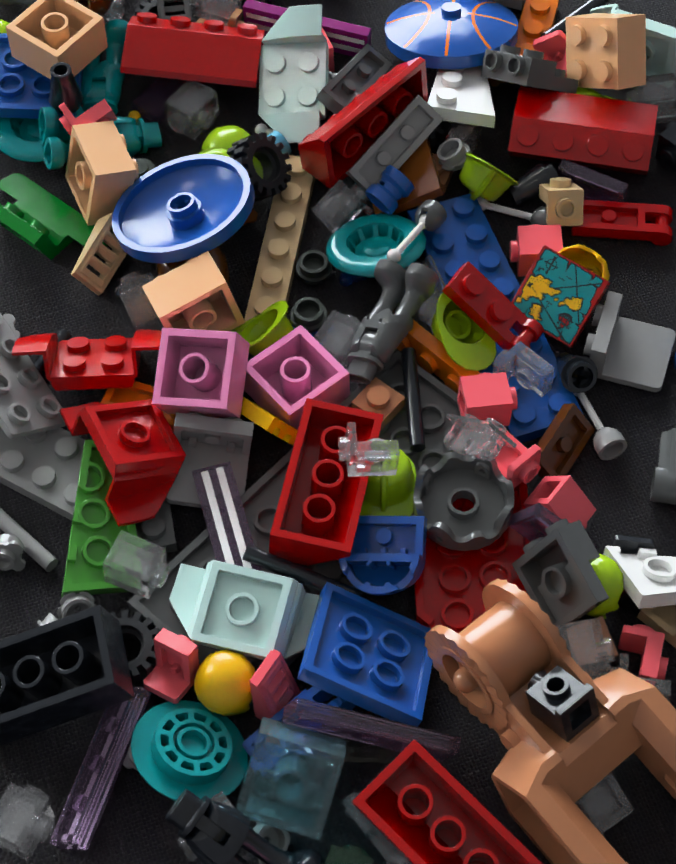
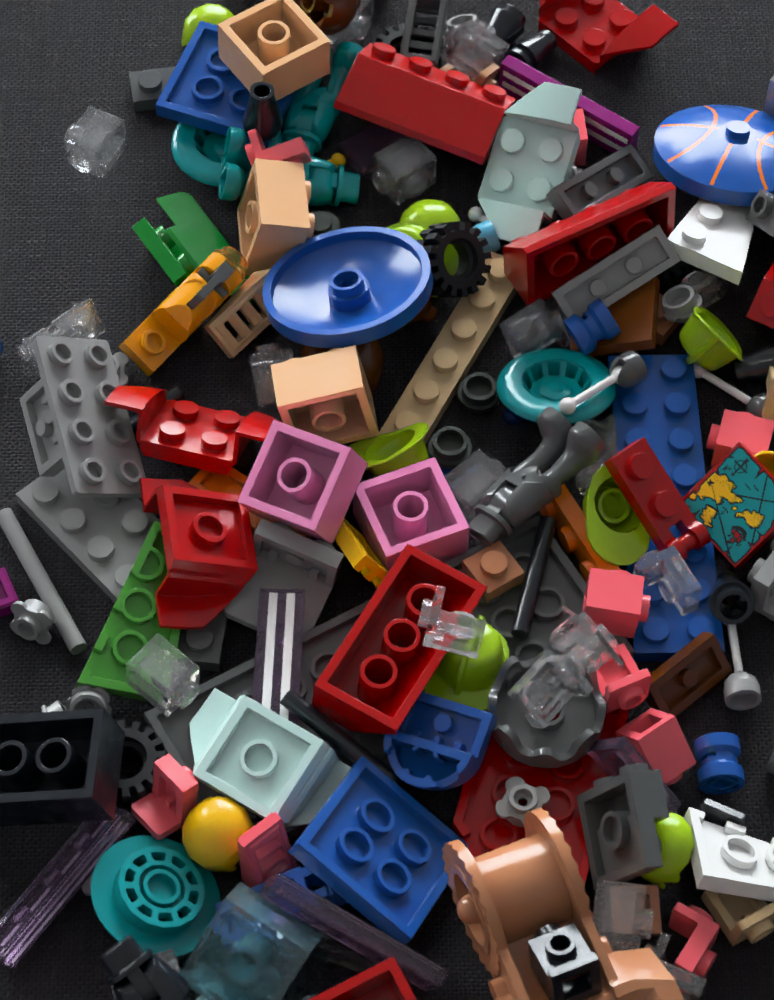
camera: 15 degrees right, 0 degrees up
none -> light orange plate [119,246,248,377]
none -> light grey plate [495,776,550,827]
none -> clear bracket [507,655,594,729]
none -> blue wheel [693,732,745,795]

